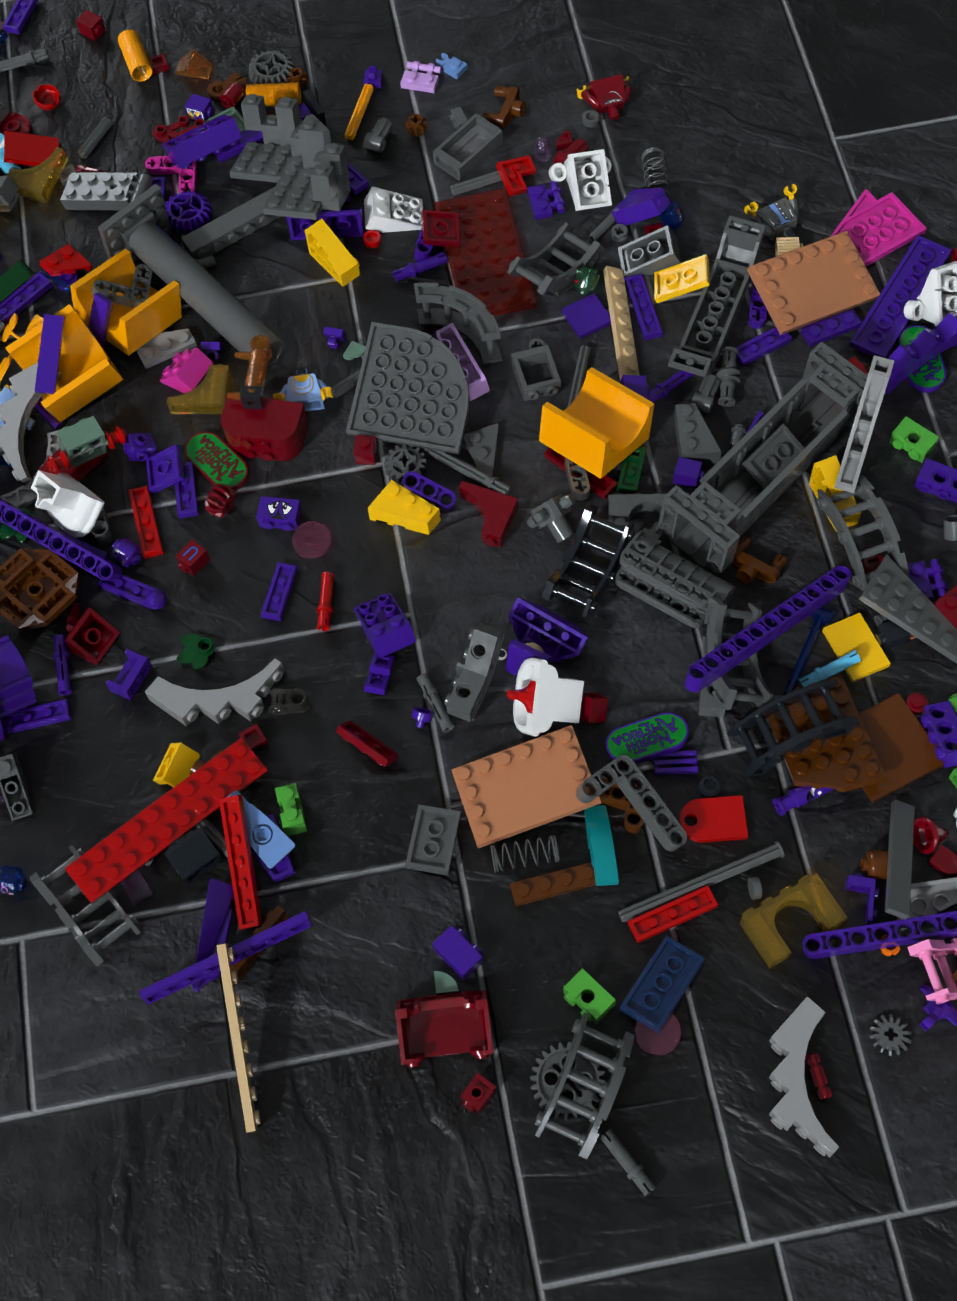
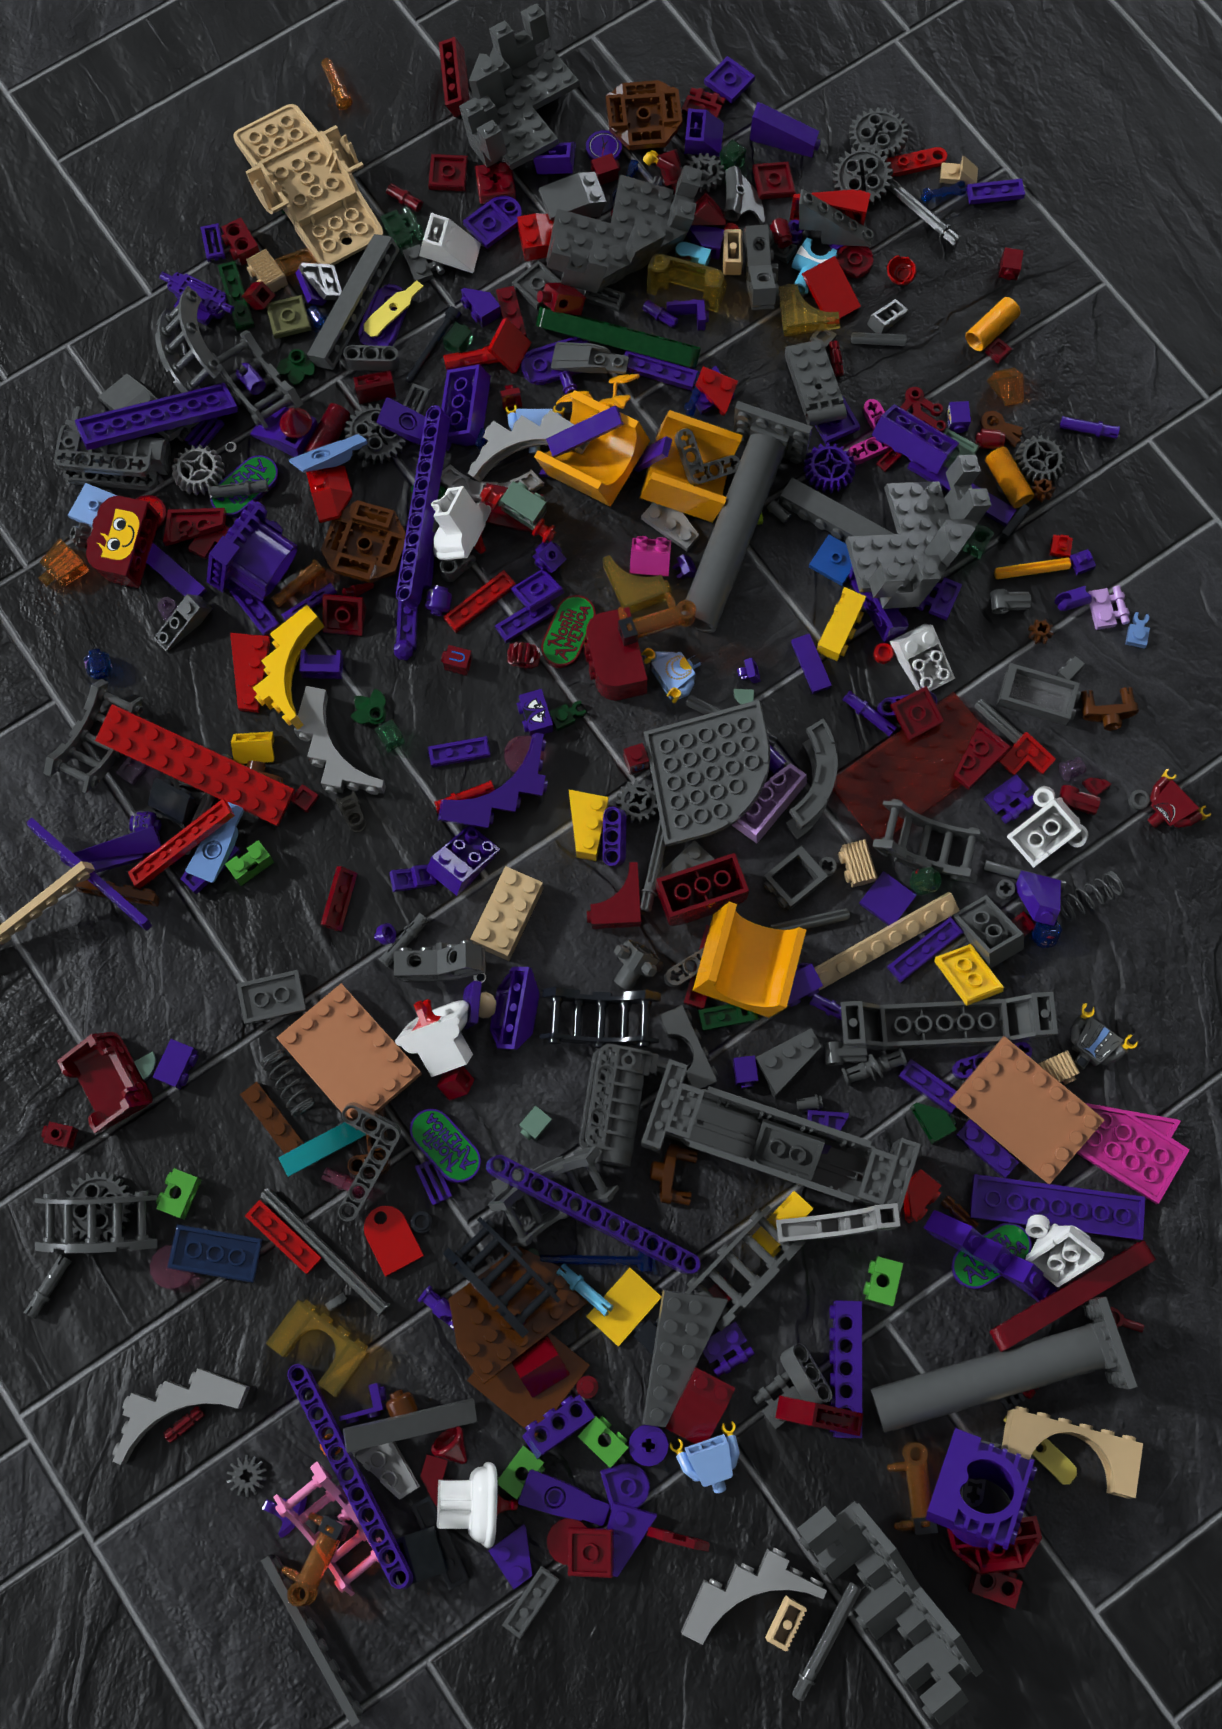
camera: 60 degrees right, 10 degrees up
none -> dark purple head [129,811,161,832]
none -> red wing [230,633,271,713]
none -> yellow arch [253,605,324,730]
none -> clear orange pin [271,559,326,608]
none -> clear pink pin [321,1167,364,1196]
none -> clear green brick [375,719,405,753]
none -> dark purple arch [438,733,548,828]
none -> tan brick [470,866,544,961]
none -> dark red slope [512,1336,570,1398]
none -> sand green brick [519,1106,552,1141]
none -> dark green plate [549,701,586,731]
none -> dark red brick [655,853,749,926]
none -> dark purple tile [791,633,832,694]
none -> blue plate [809,534,852,586]
none -> tan brick [838,839,878,888]
none -> dark grey slope [867,299,909,334]
none -> dark red piece [876,448,902,472]
none -> dark green slope [910,1102,957,1144]
none -> dark red wing [954,722,1010,790]
none -> red tile [1049,534,1073,558]
none -> dark purple piece [1055,586,1092,611]
none -> dark purple pin [1060,416,1120,439]

